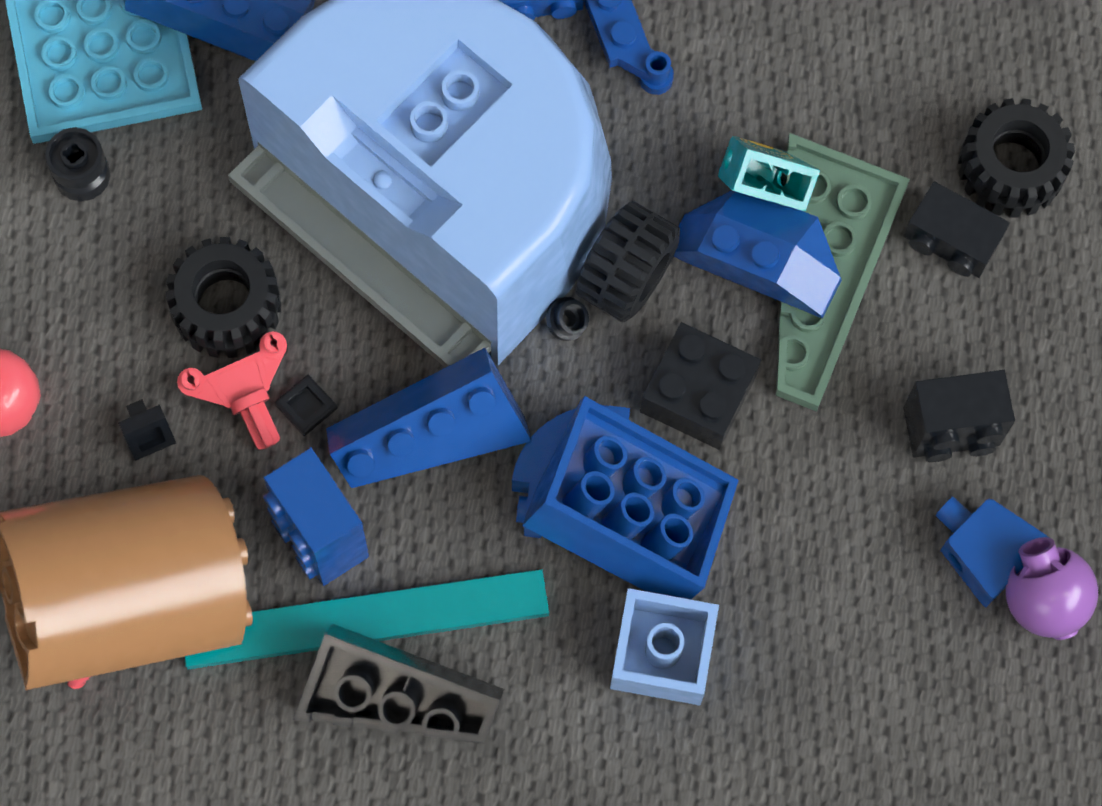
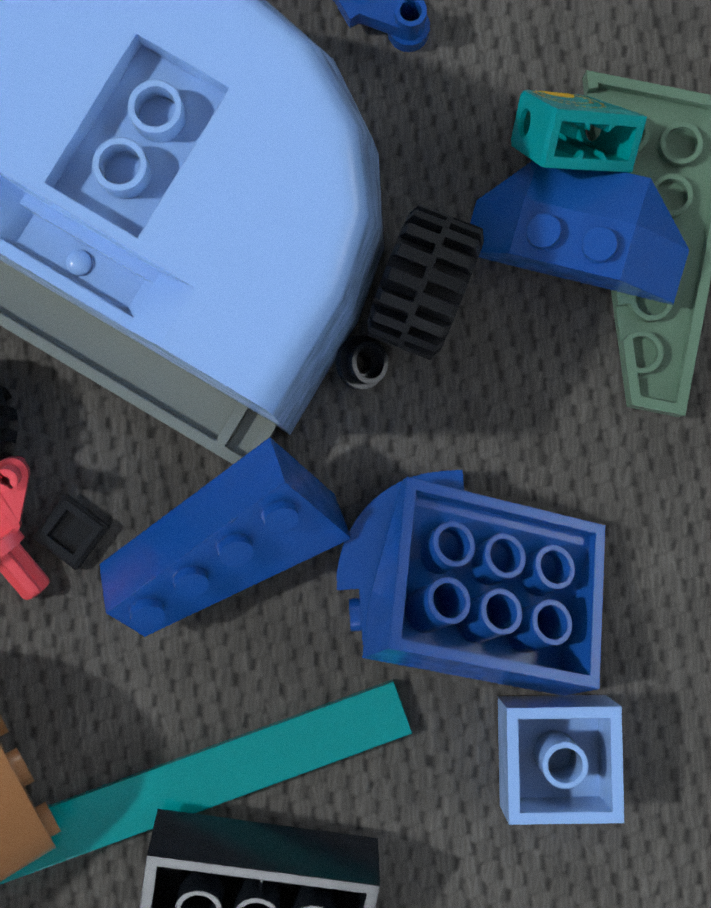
camera: 10 degrees left, 15 degrees up
blue brick [263,448,369,586] -> none
black brick [640,322,761,450] -> none

